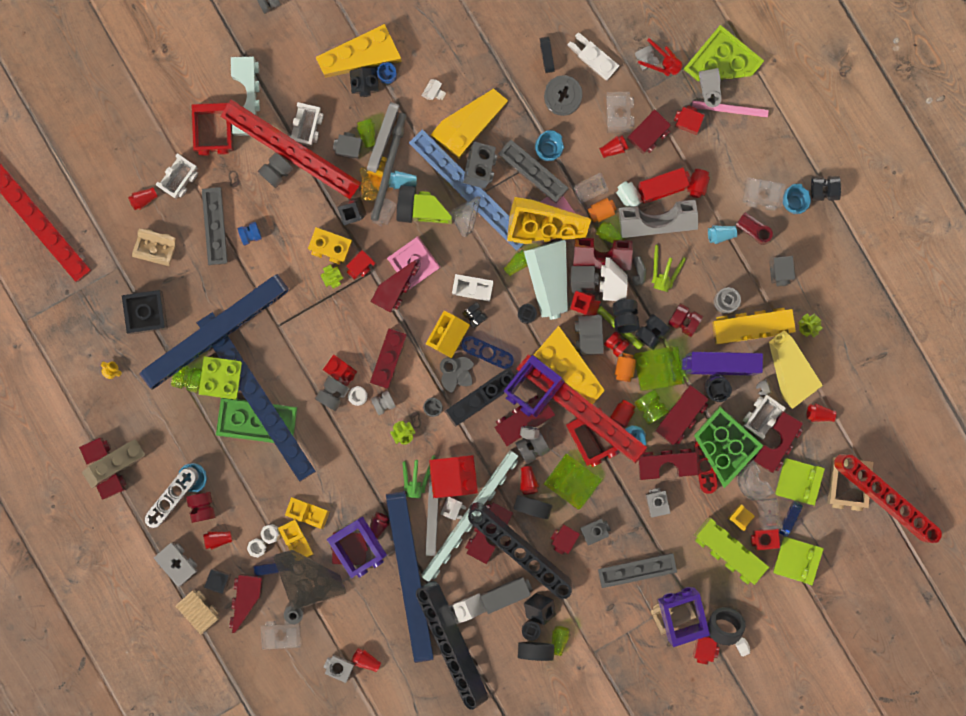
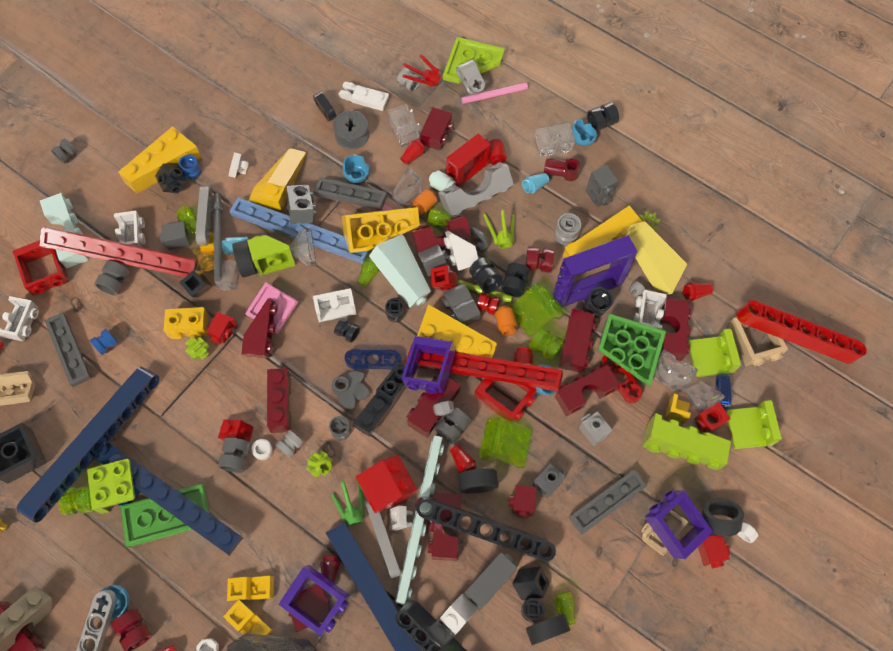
camera: 30 degrees left, 20 degrees down
white tile [260,524,281,544] -> none
yellow brick [426,311,470,358] -> none
red brick [673,106,704,135] -> none

